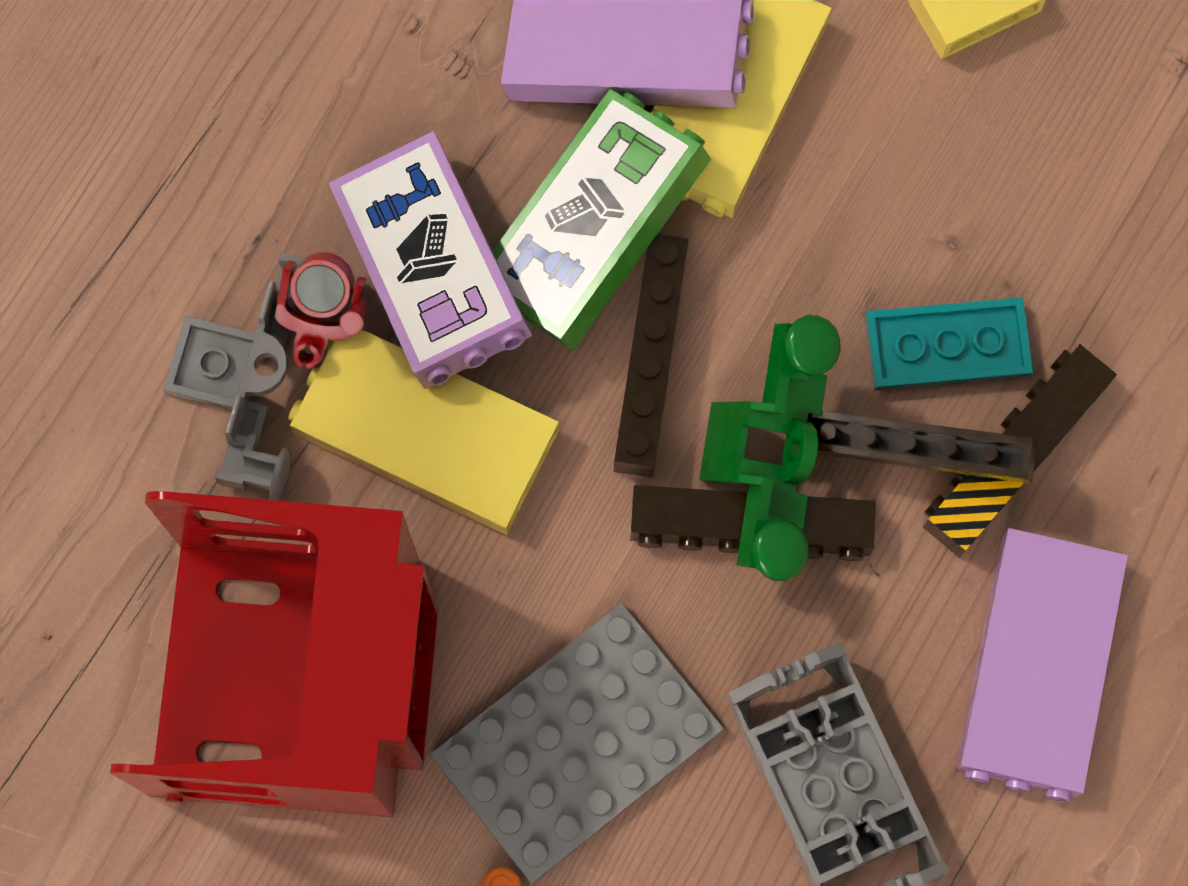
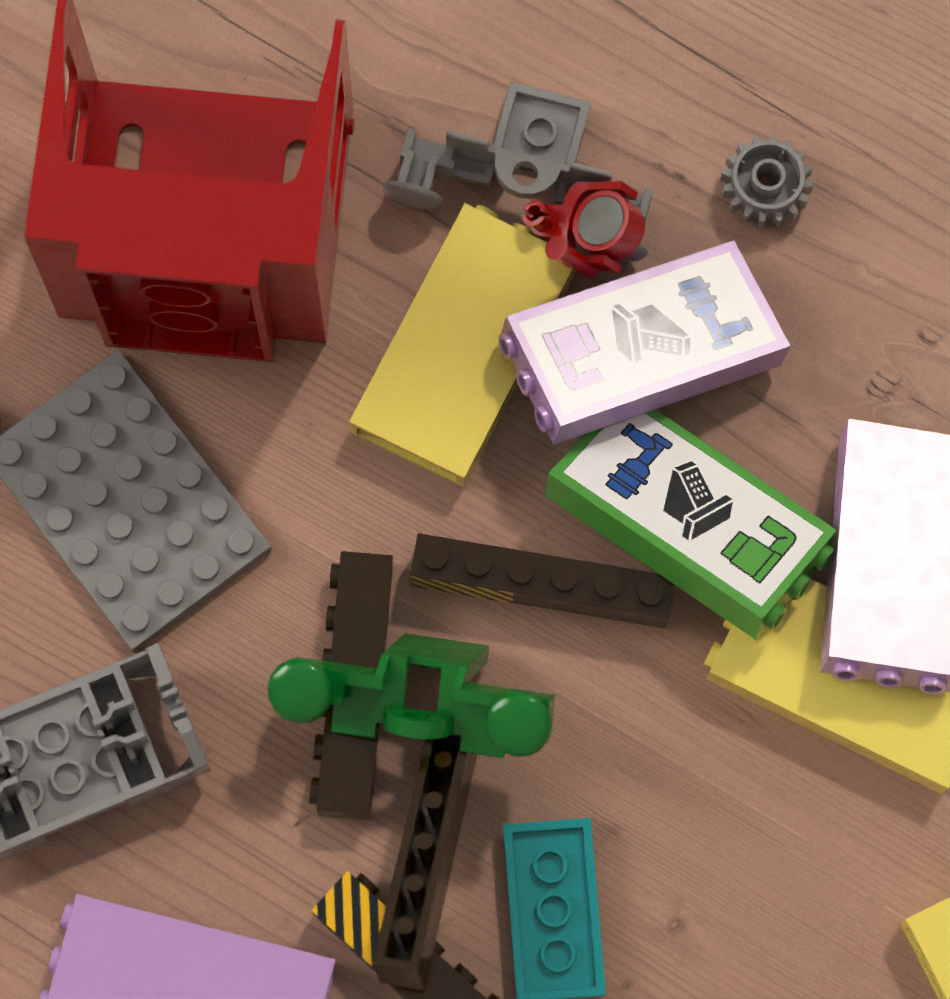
camera: 90 degrees right, 0 degrees up
none -> light grey gear [720,135,814,228]

